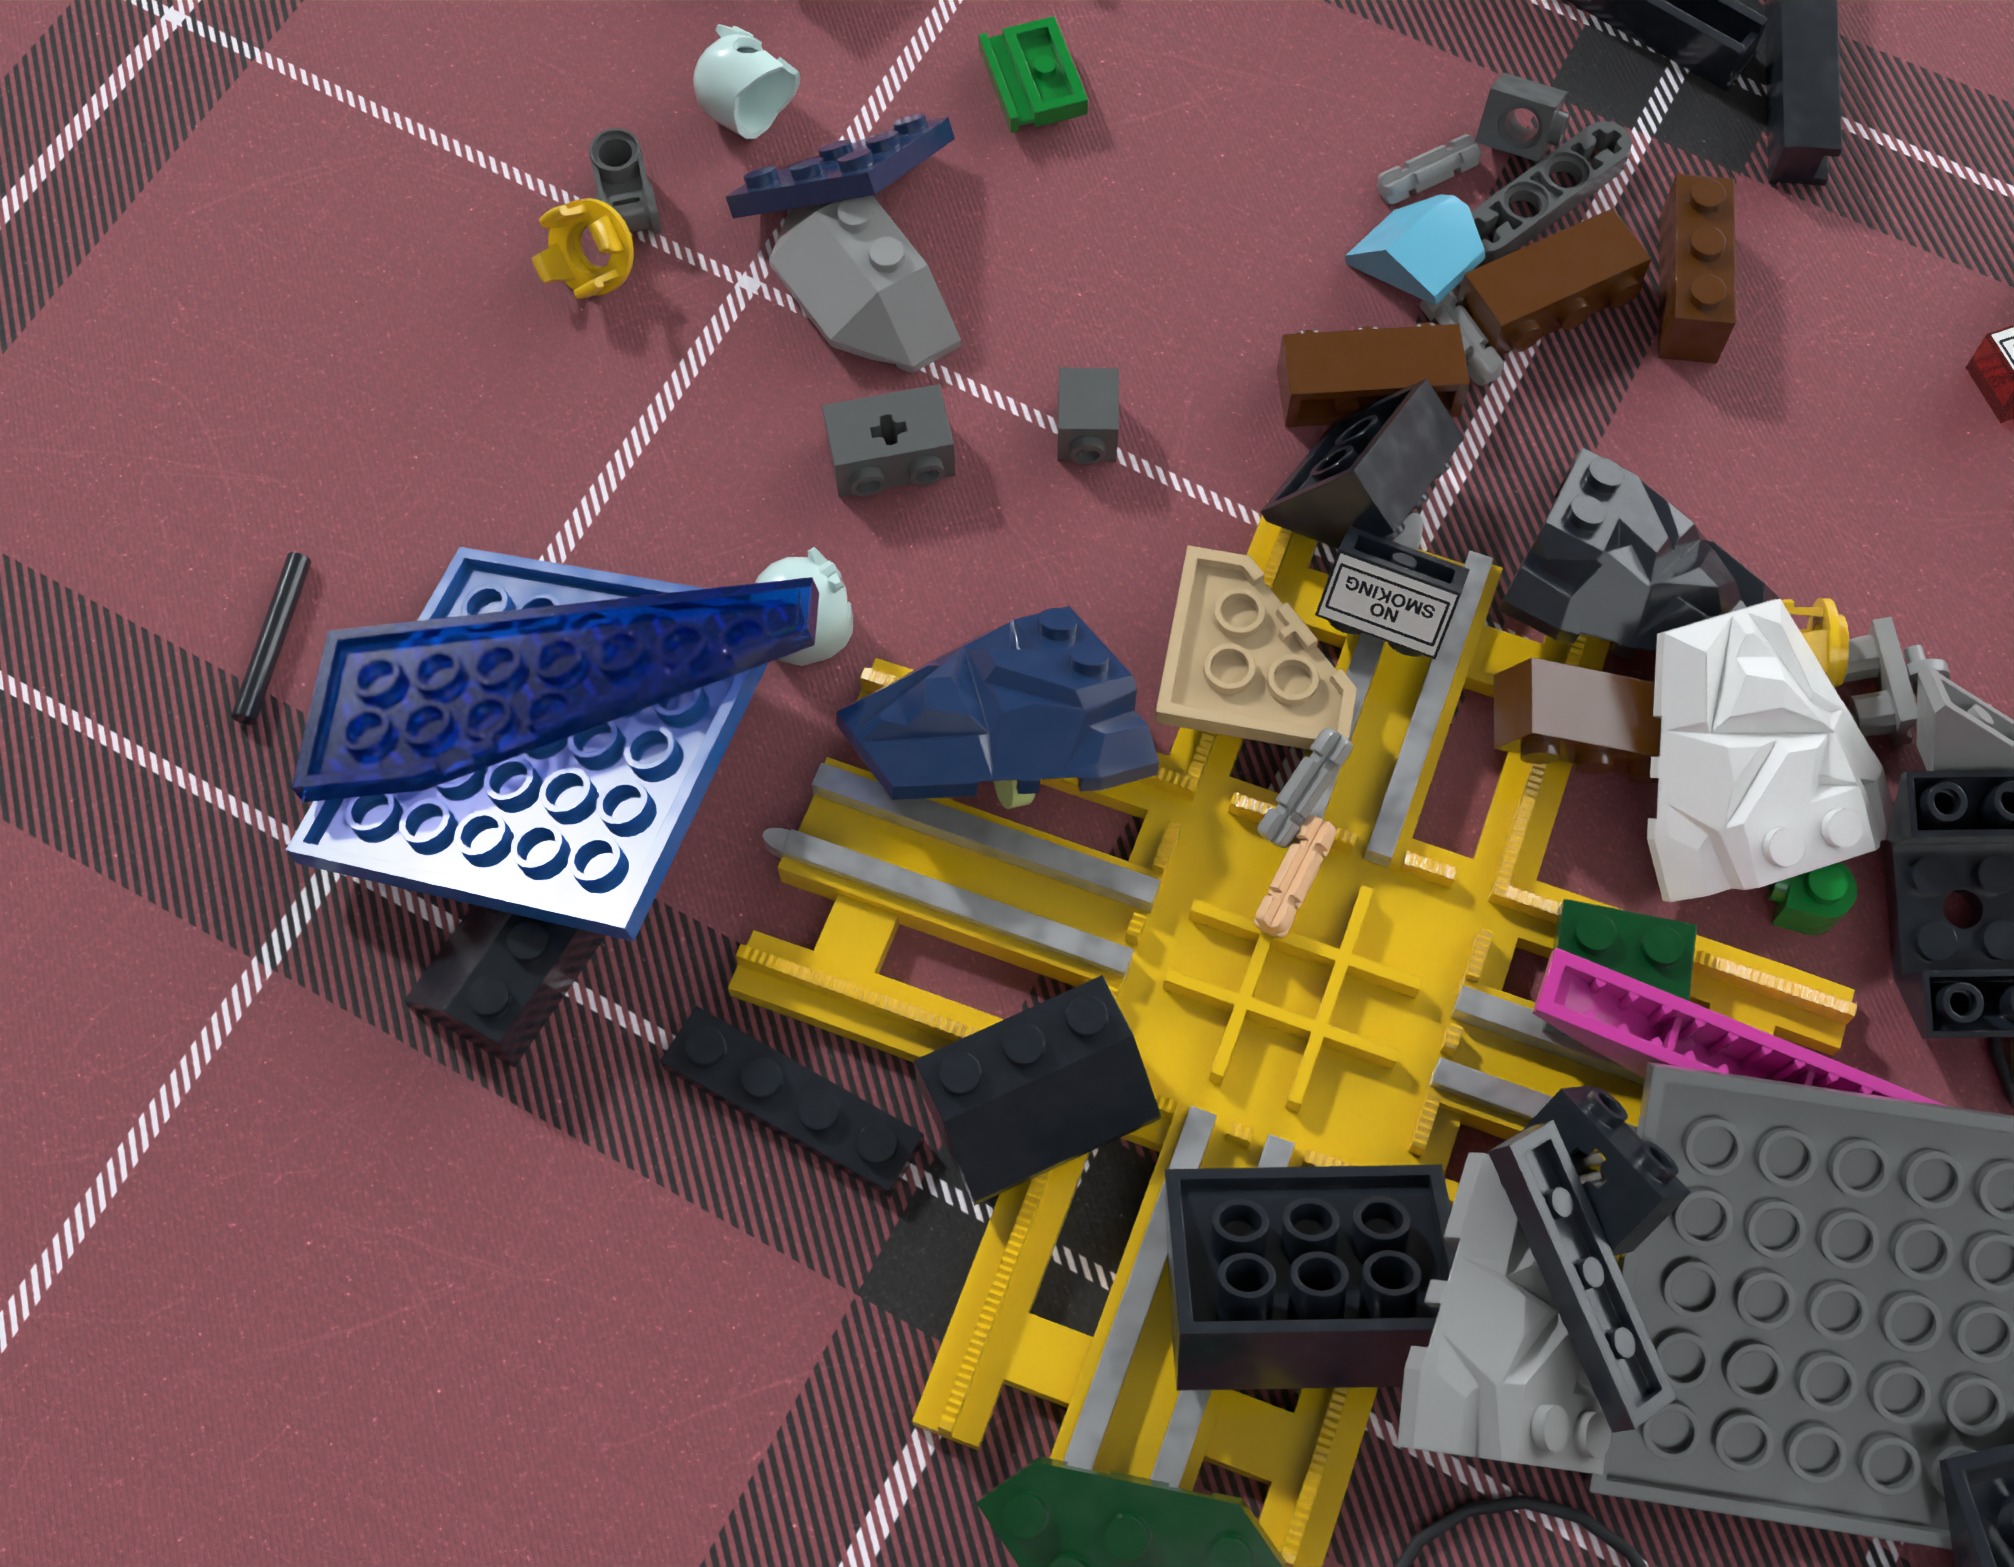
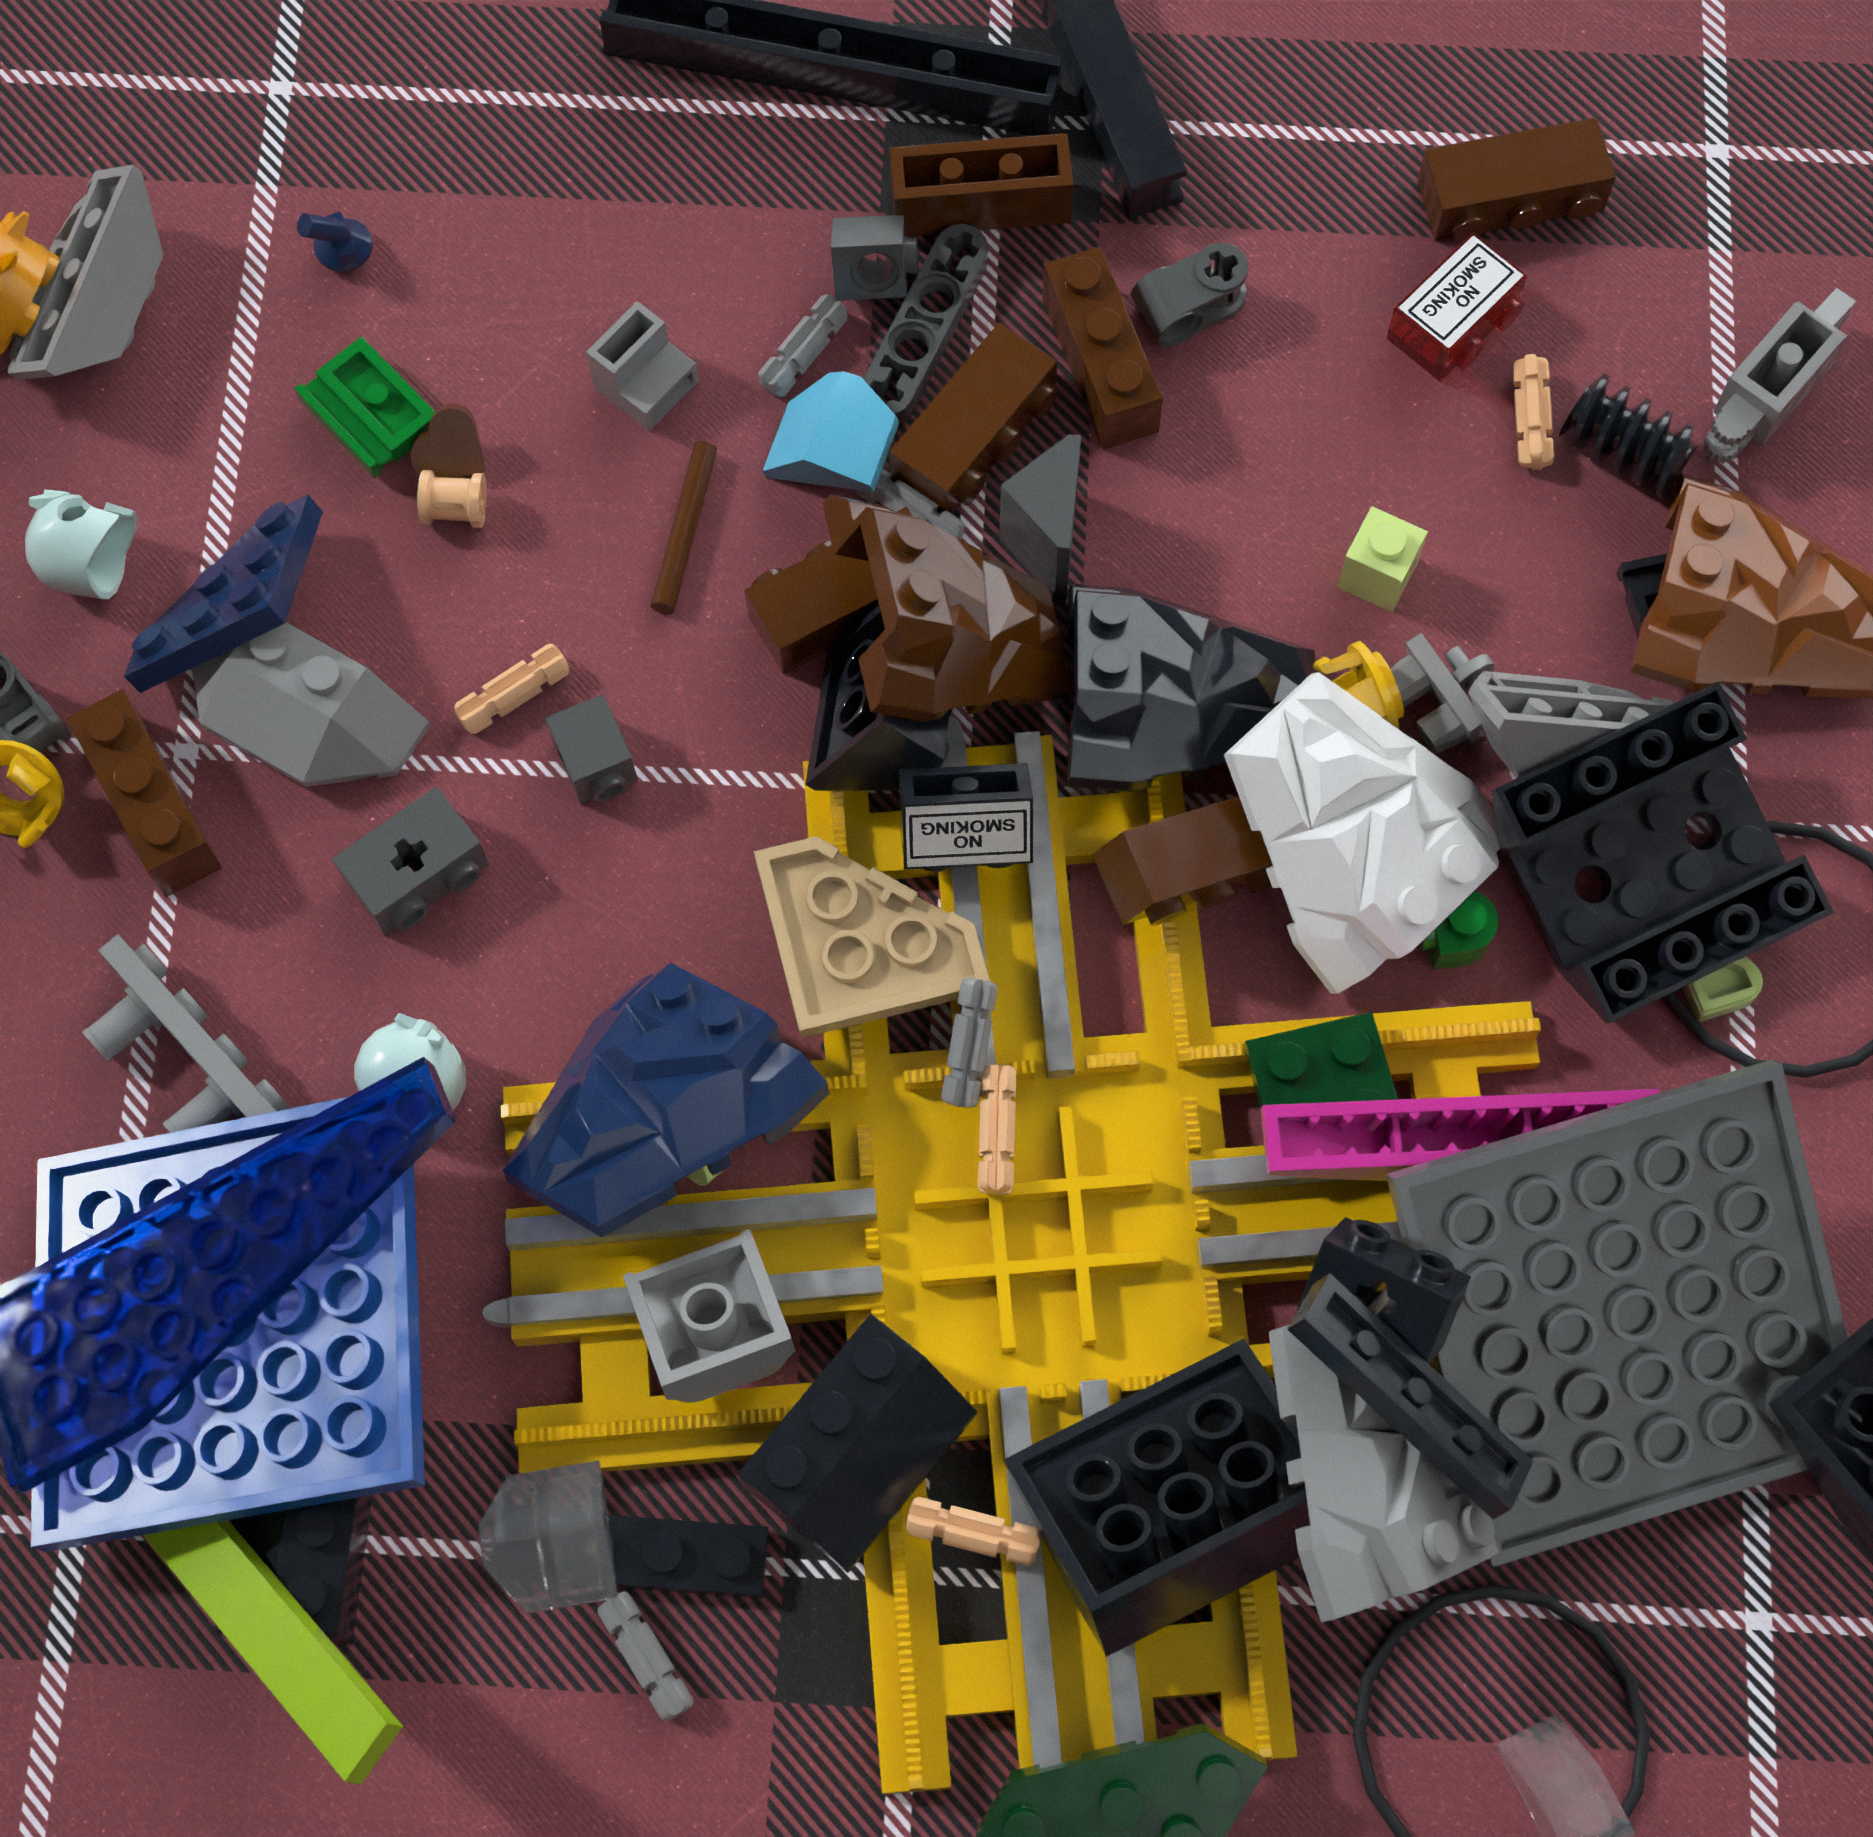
camera: 25 degrees left, 5 degrees up
none -> reddish brown brick [66,689,222,898]
none -> light grey plate [82,934,290,1133]
none -> lime tile [143,1520,403,1785]
none -> reddish brown tile [410,404,485,478]
none -> light nougat bush [417,470,487,528]
none -> light nougat axle [454,644,570,734]
none -> clear slope [479,1460,618,1614]
none -> light grey piece [586,301,699,432]
none -> light grey axle [598,1591,694,1722]
none -> light grey slope [623,1229,796,1403]
none -> reddish brown bar [650,441,718,614]
none -> reddish brown wedge [822,494,1074,722]
none -> reddish brown brick [889,133,1074,236]
none -> light nougat axle [906,1497,1041,1566]
none -> dark grey slope [999,434,1081,601]
none -> dark grey piece [1130,243,1248,347]
none -> yellowish green brick [1337,506,1428,613]

